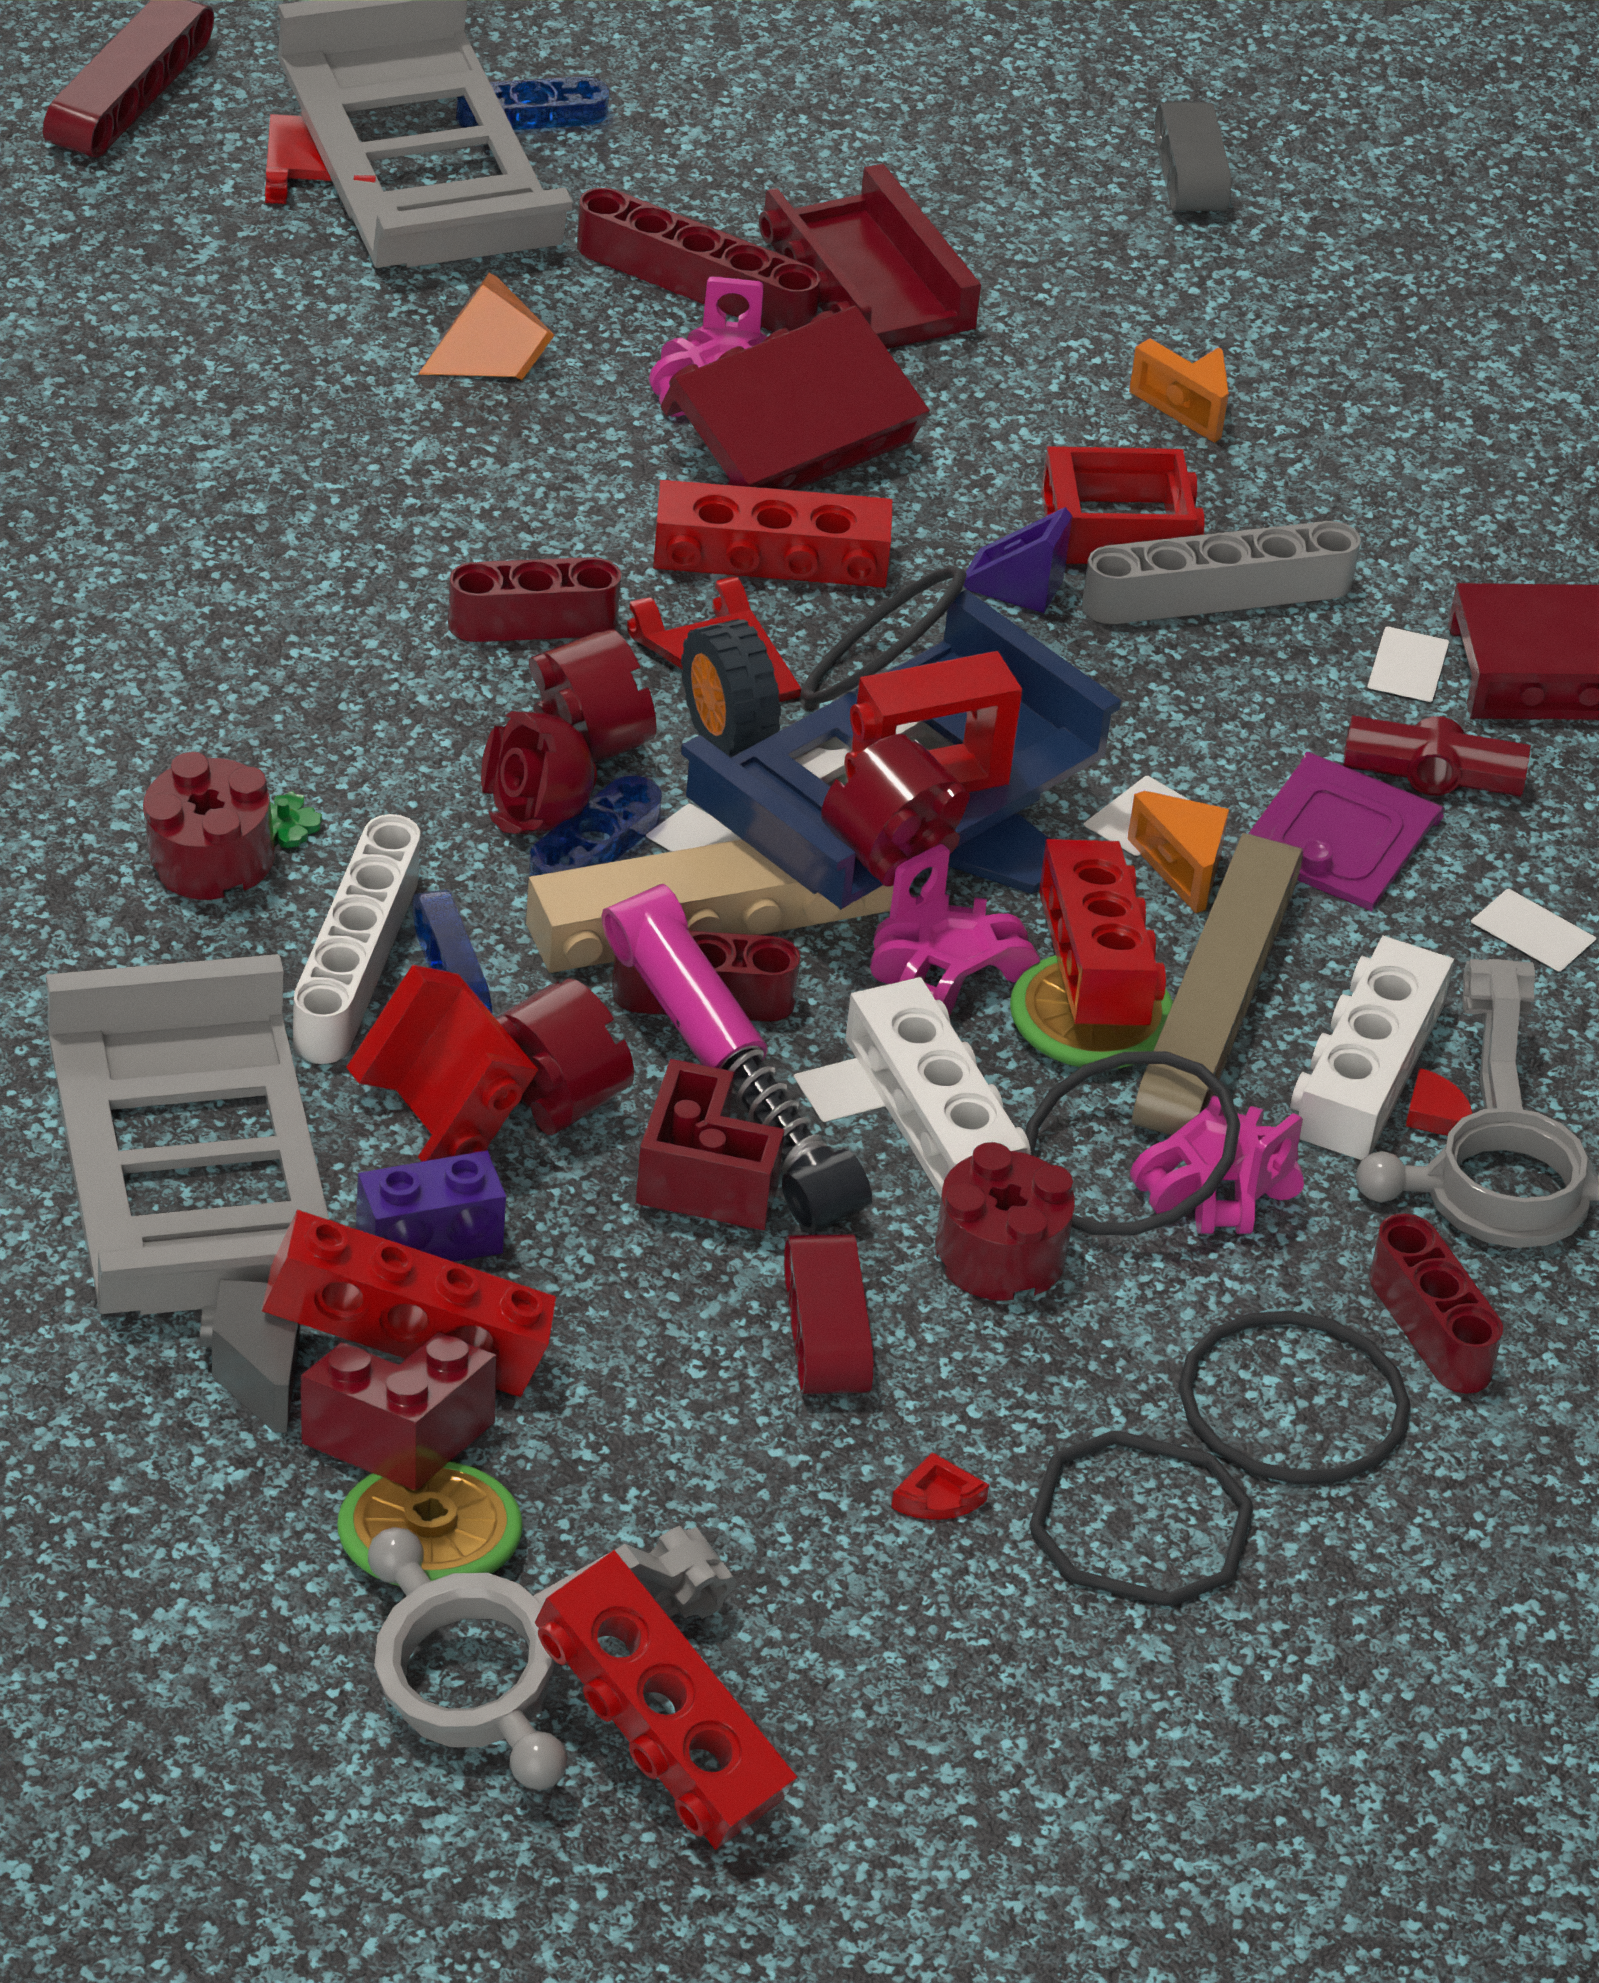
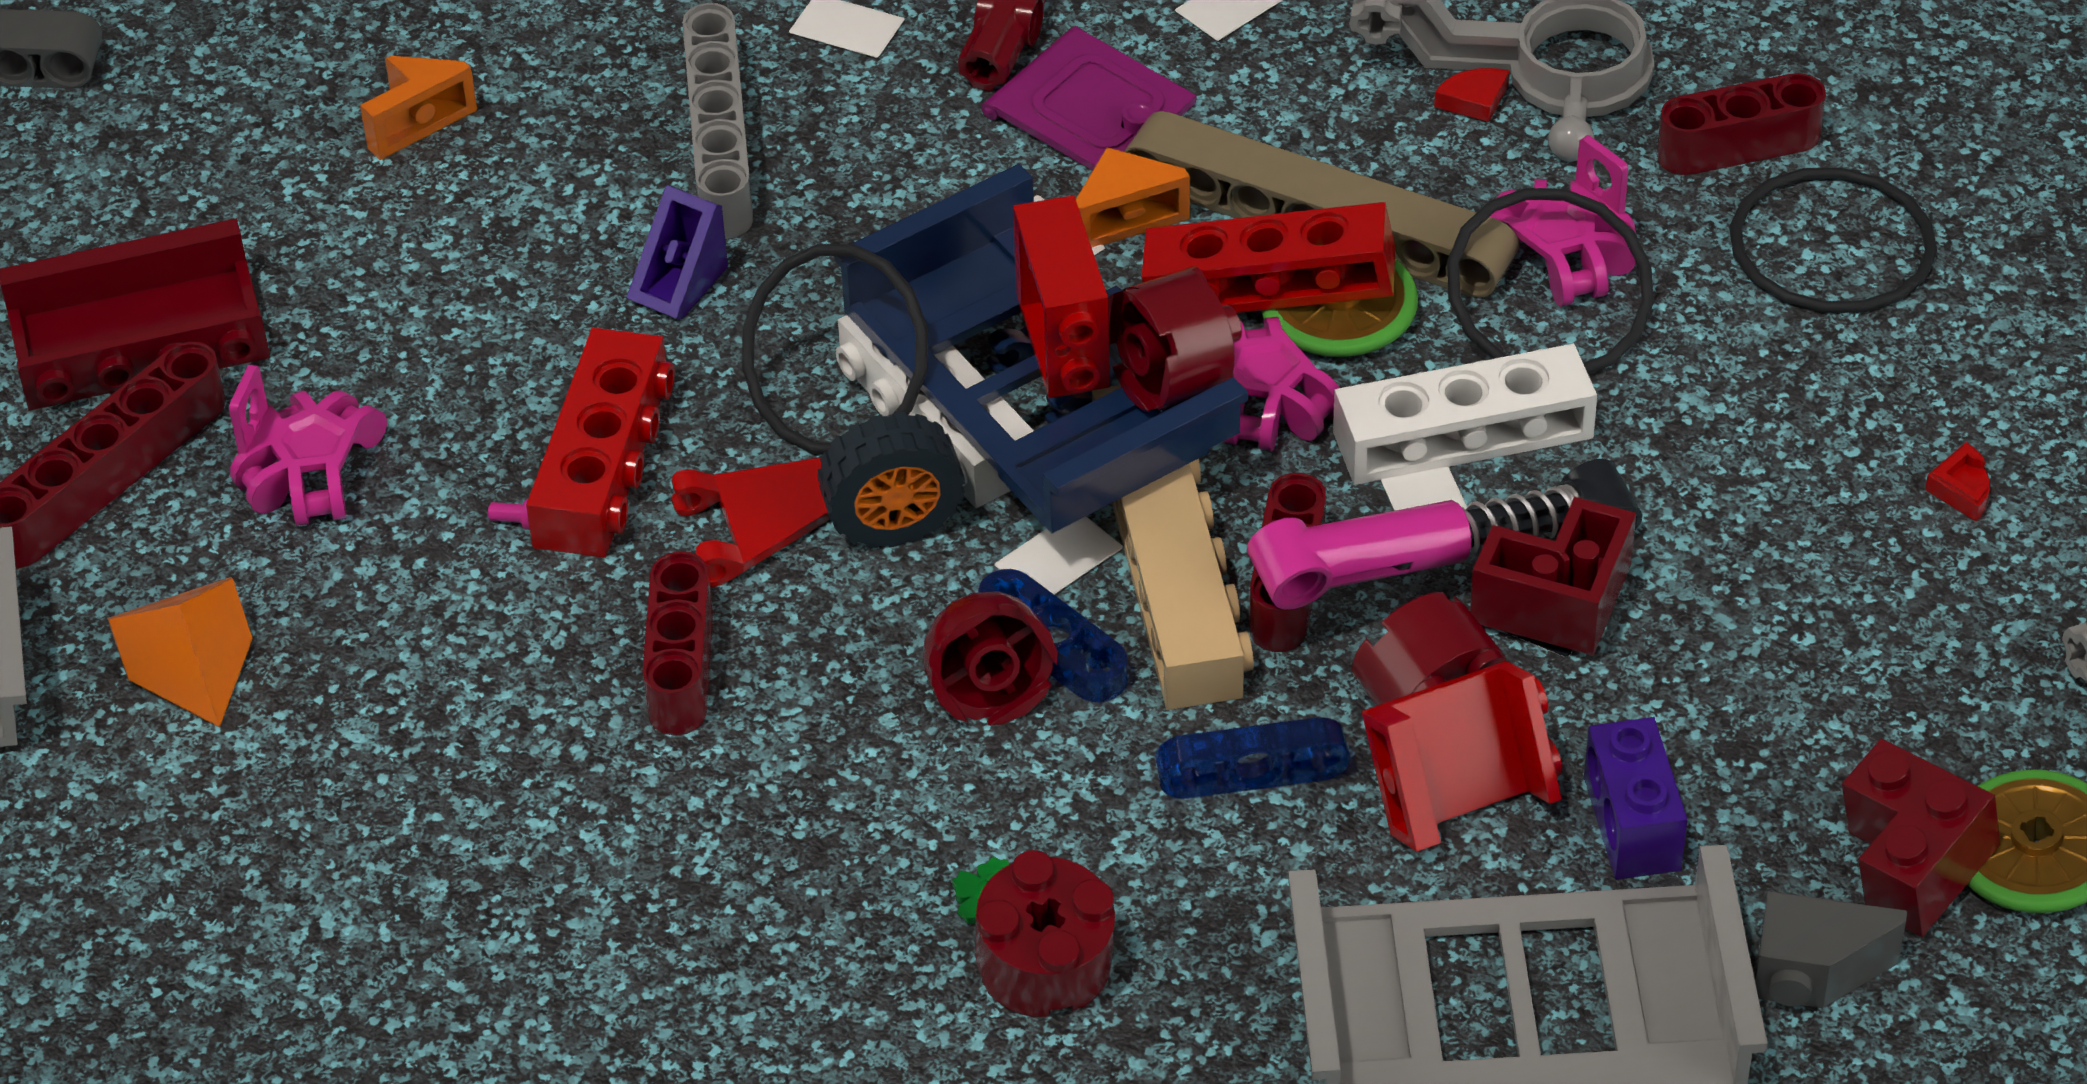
camera: 75 degrees left, 5 degrees up
red brick [262,1209,556,1397] -> none
white beam [293,814,420,1064] -> none
dark red brick [529,629,657,764] -> none
dark red panel [660,305,930,491] -> none
dark red beam [784,1234,873,1394] -> none
dark red brick [934,1142,1075,1301] -> none
black piece [1029,1431,1254,1606] -> none
red window [1041,446,1205,564] -> none
white brick [1290,936,1454,1160] -> none

